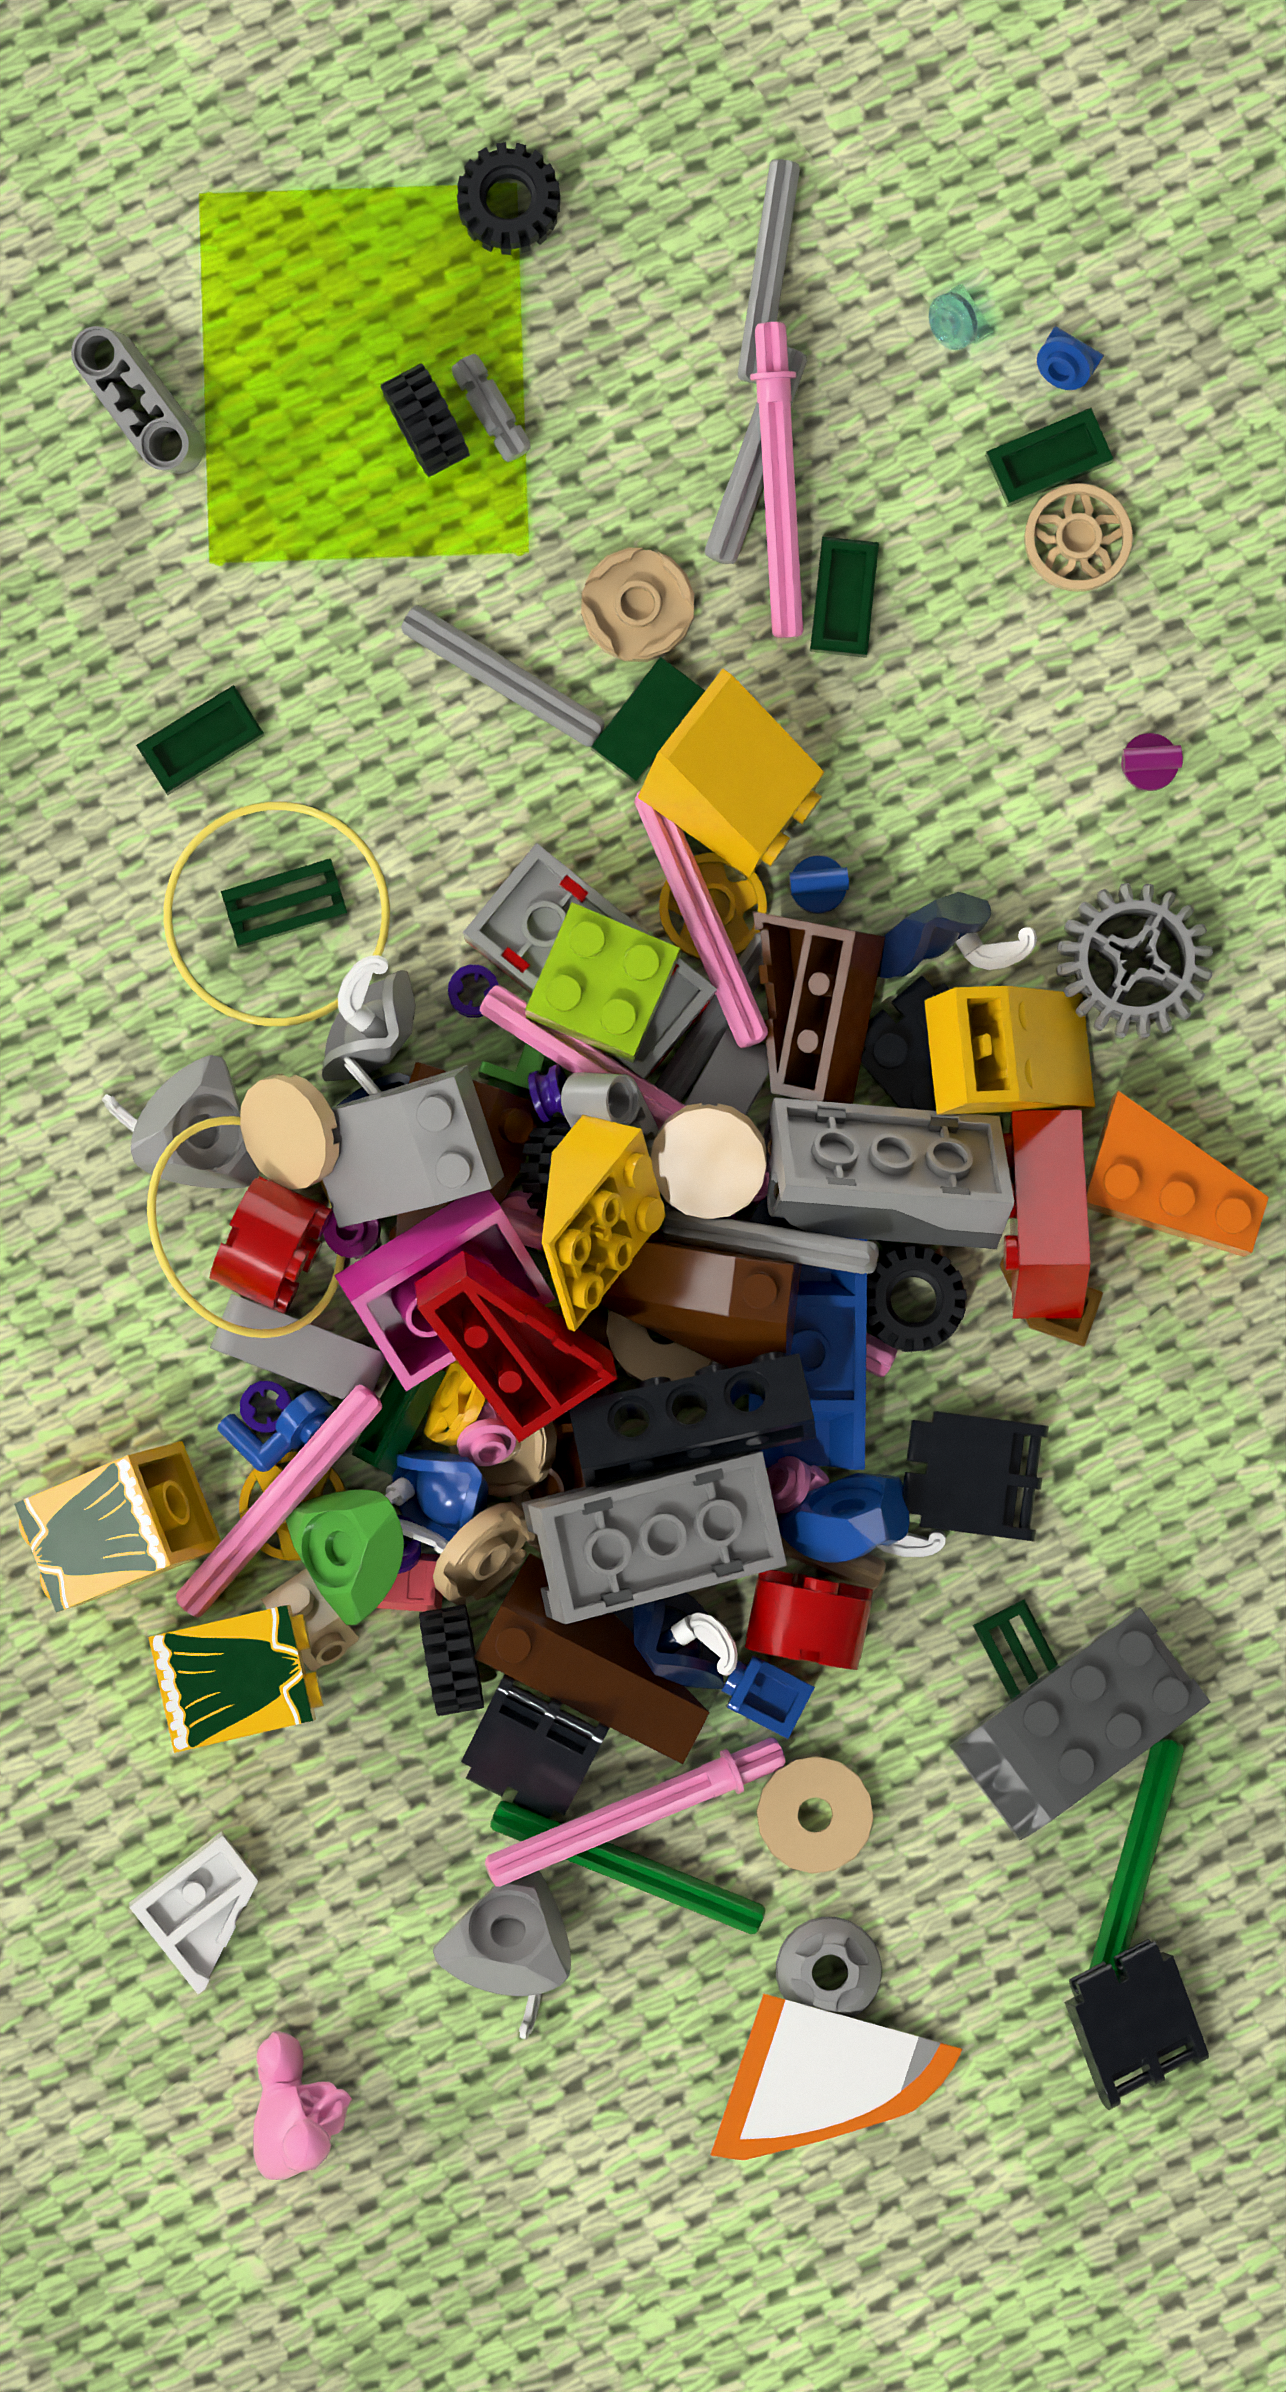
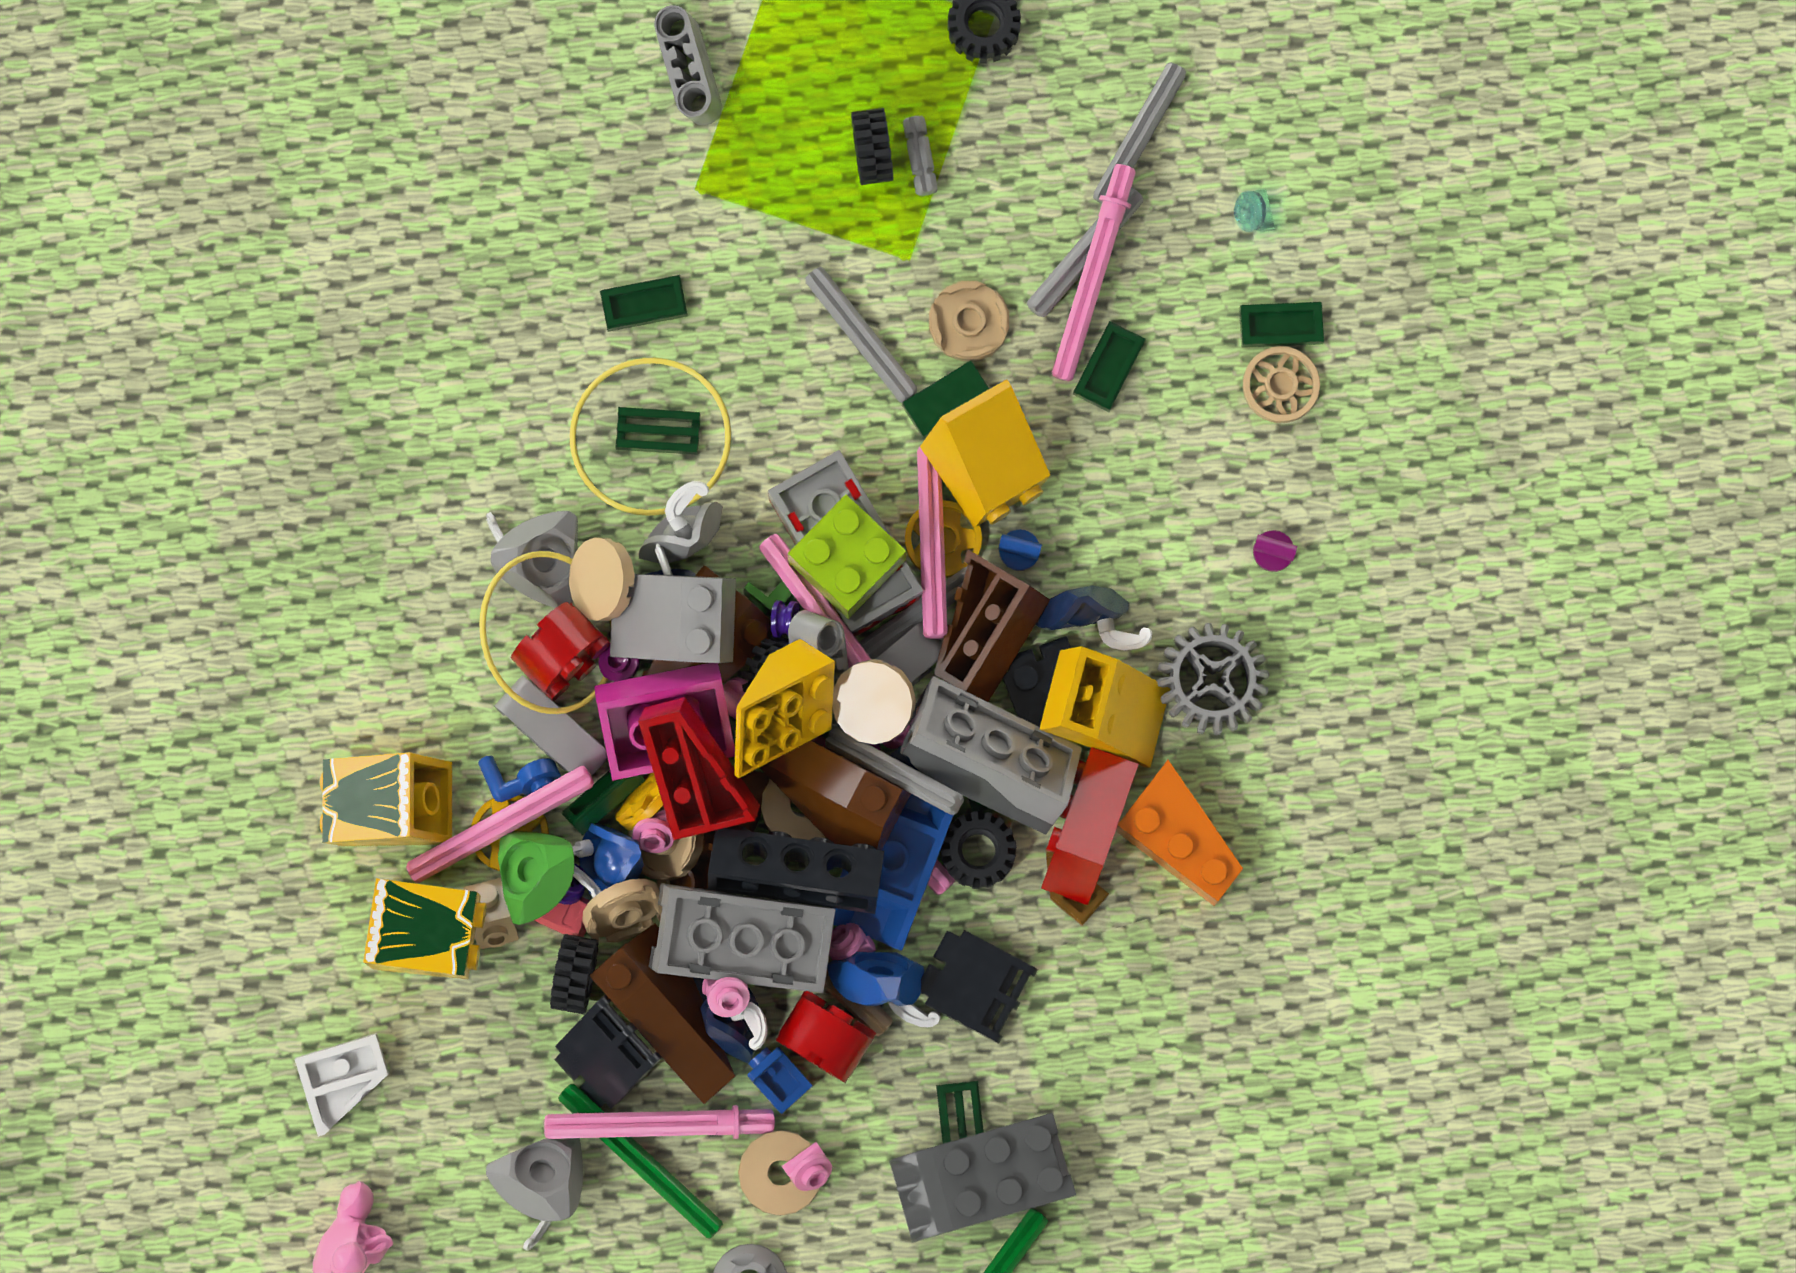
camera: 20 degrees right, 5 degrees down
dark purple bush [240,1381,292,1433] -> none
dark purple bush [448,964,499,1018] -> none
blue plate [1037,326,1104,390] -> none
none -> bright pink plate [702,977,750,1017]
none -> bright pink plate [782,1142,832,1191]

